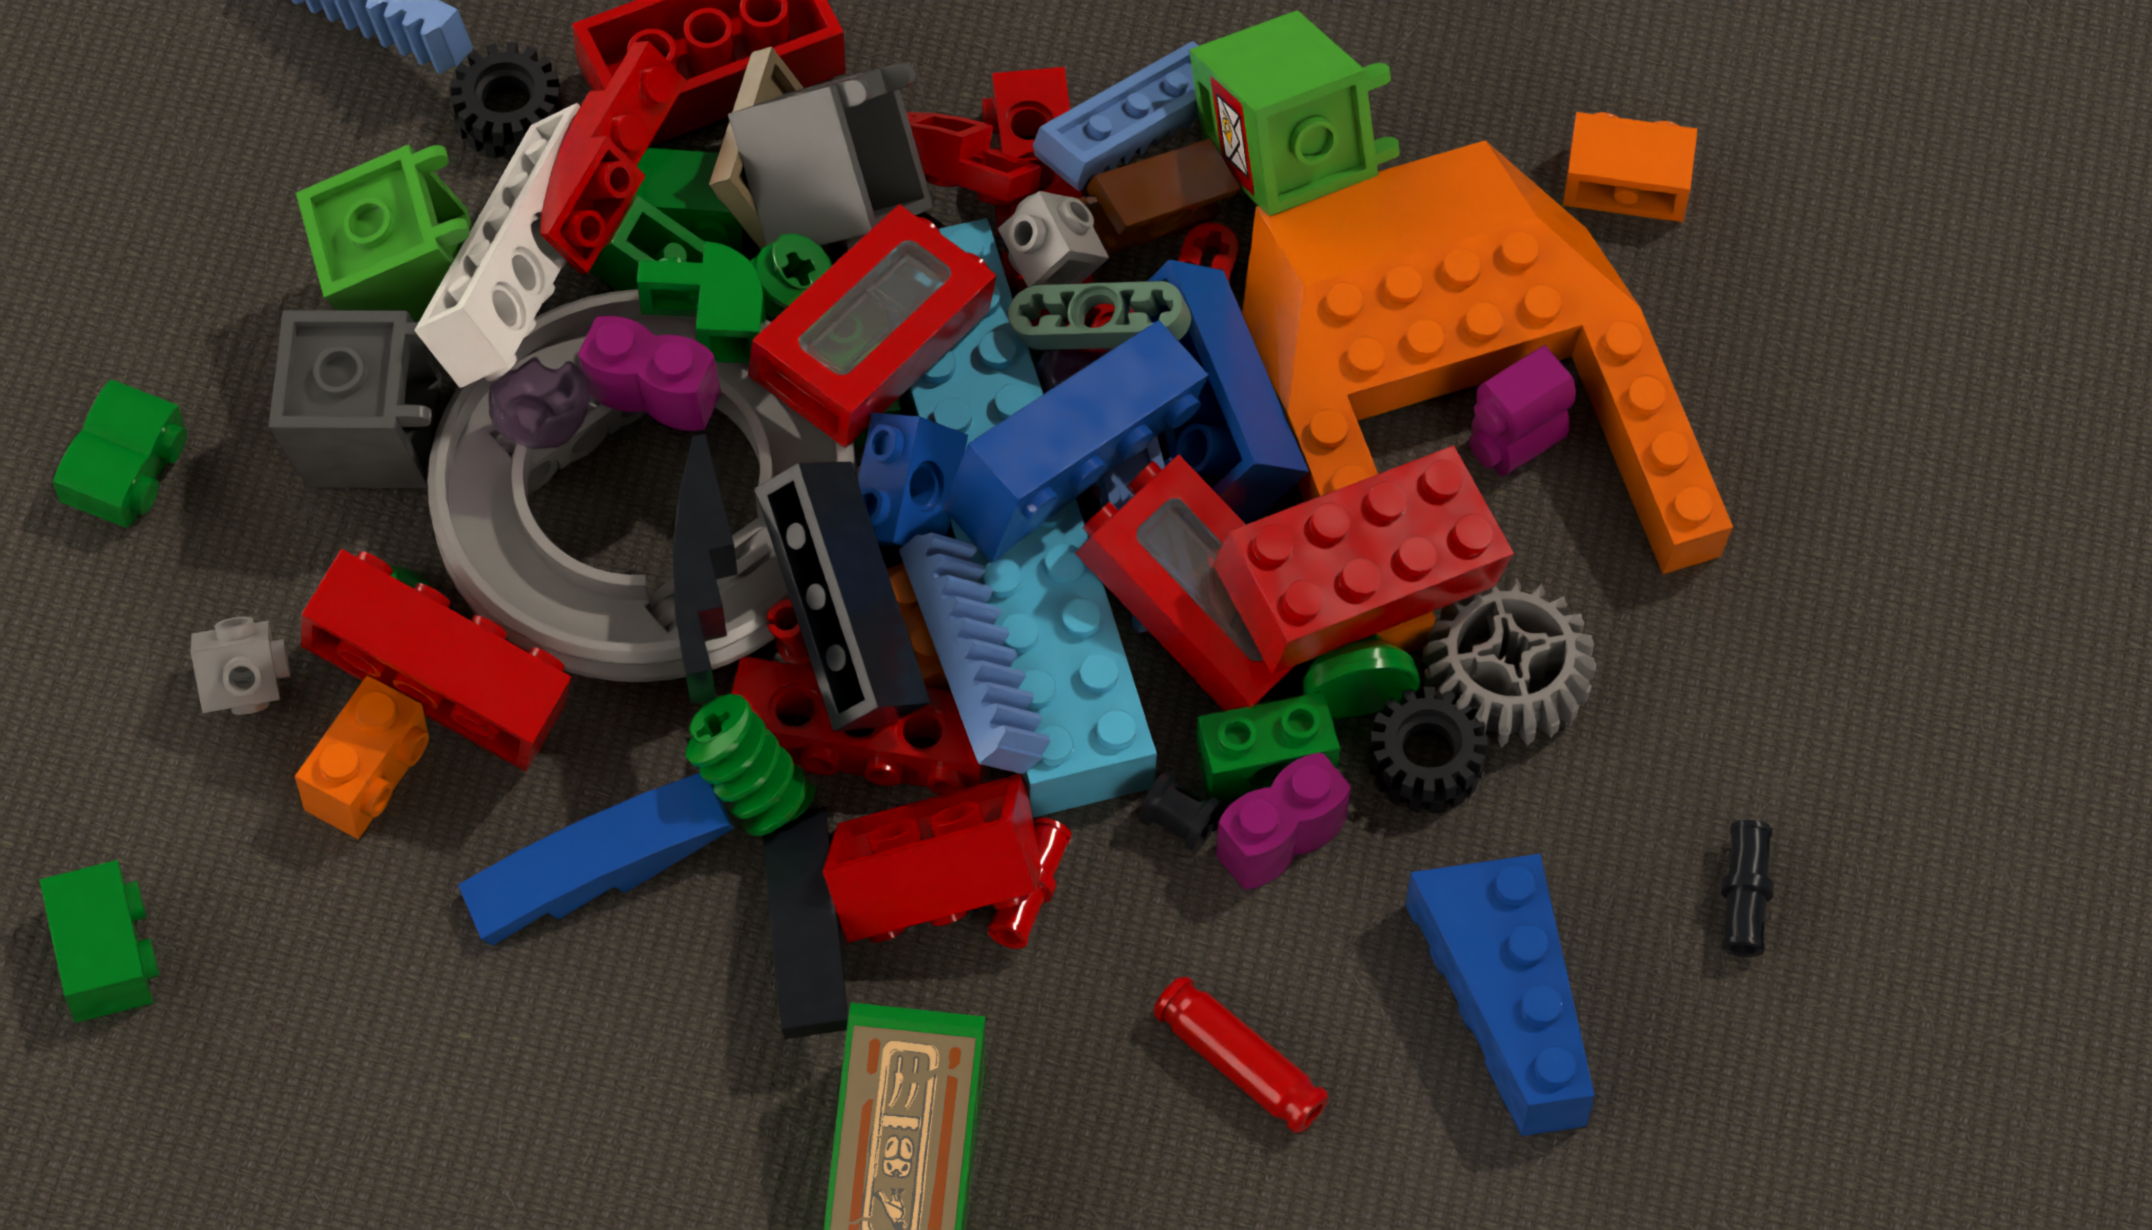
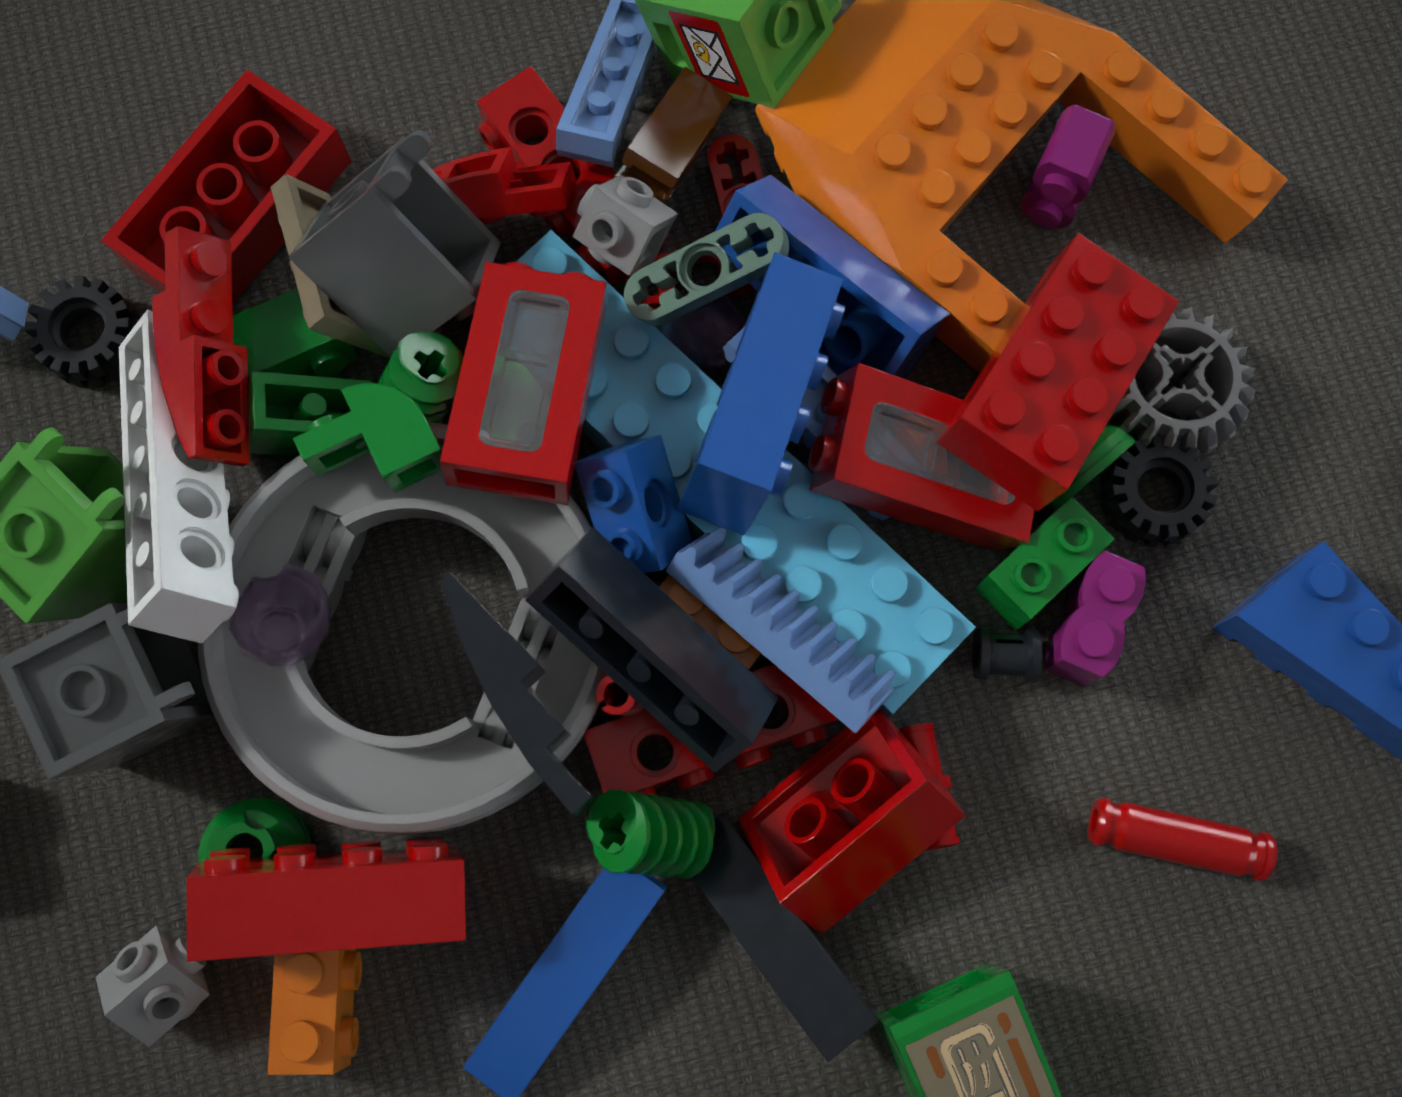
camera: 30 degrees left, 15 degrees up
magenta brick [578,316,722,431] -> none

